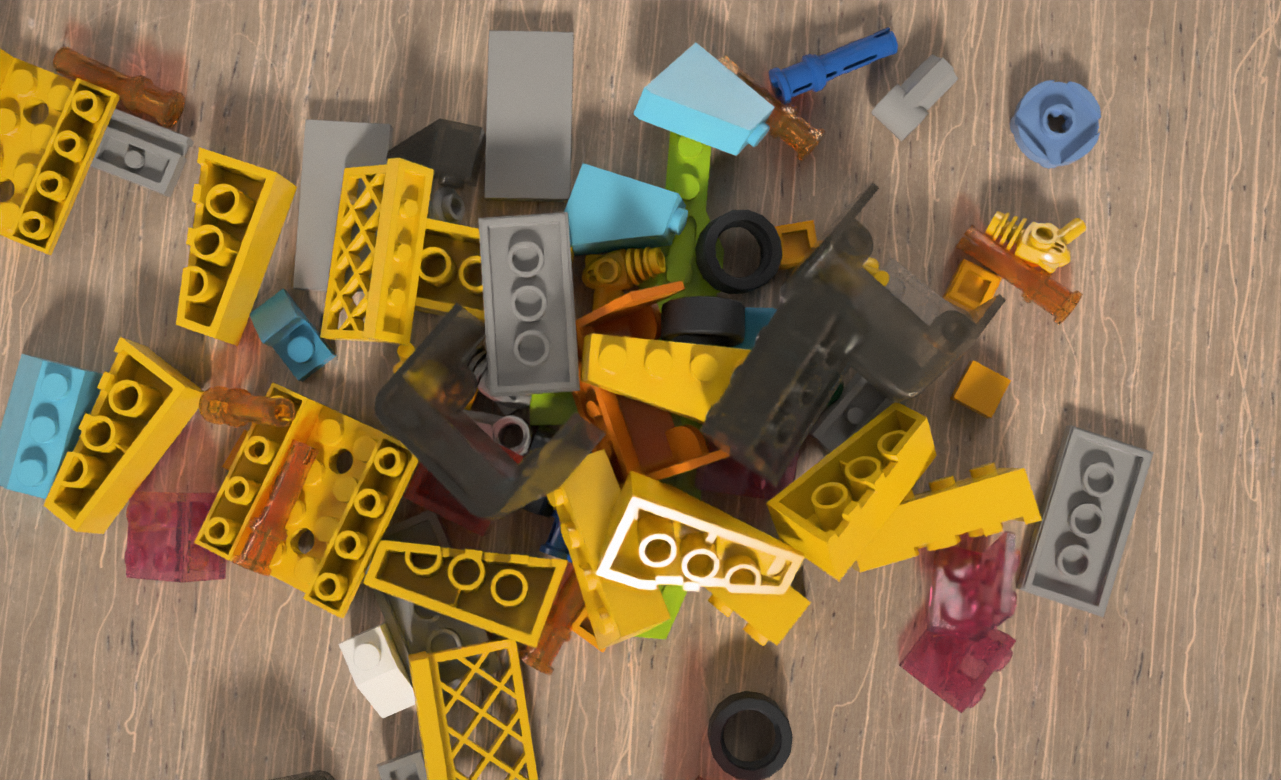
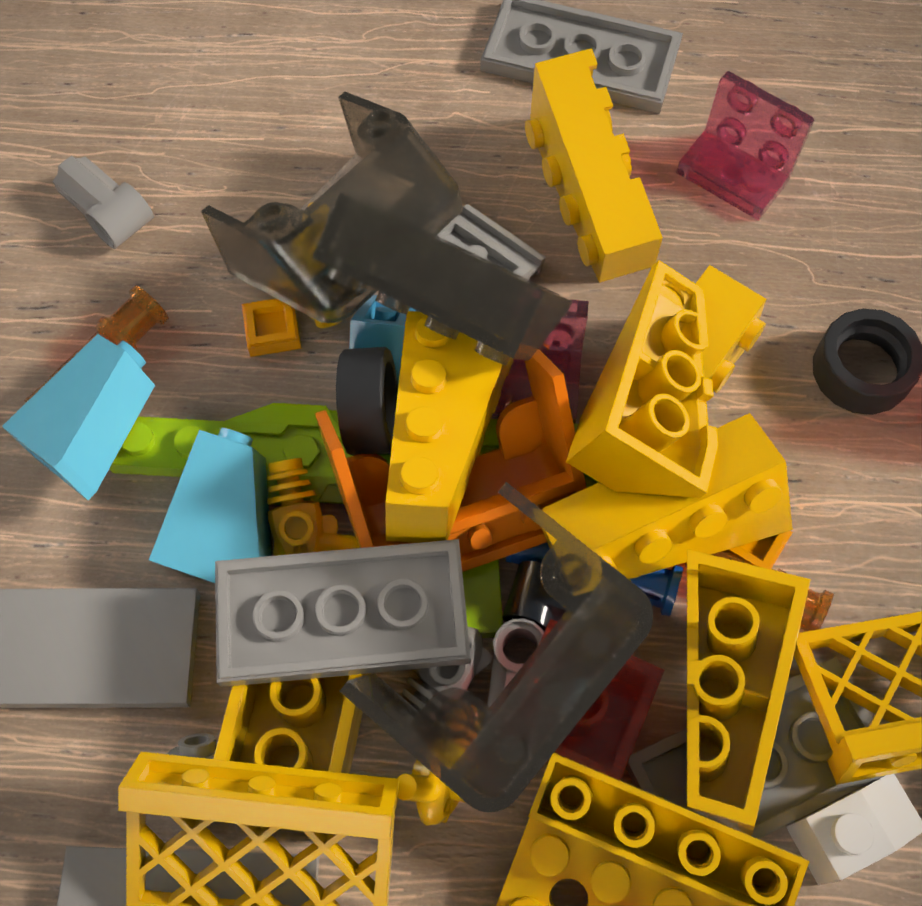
camera: 90 degrees left, 20 degrees down
clear smoke slope [386,118,486,190] -> none
black tyre [695,210,782,294] -> none
yellow wedge [766,401,937,581] -> none
blue pin [769,27,898,106] -> none
clear pink bracket [926,531,1020,642] -> none
light orange tile [942,259,1002,317] -> none
light orange tile [950,360,1011,419] -> none
clear orange pin [955,224,1083,325] -> none
yellow piece [985,210,1086,273] -> none
medium blue plate [1010,80,1101,169] -> none

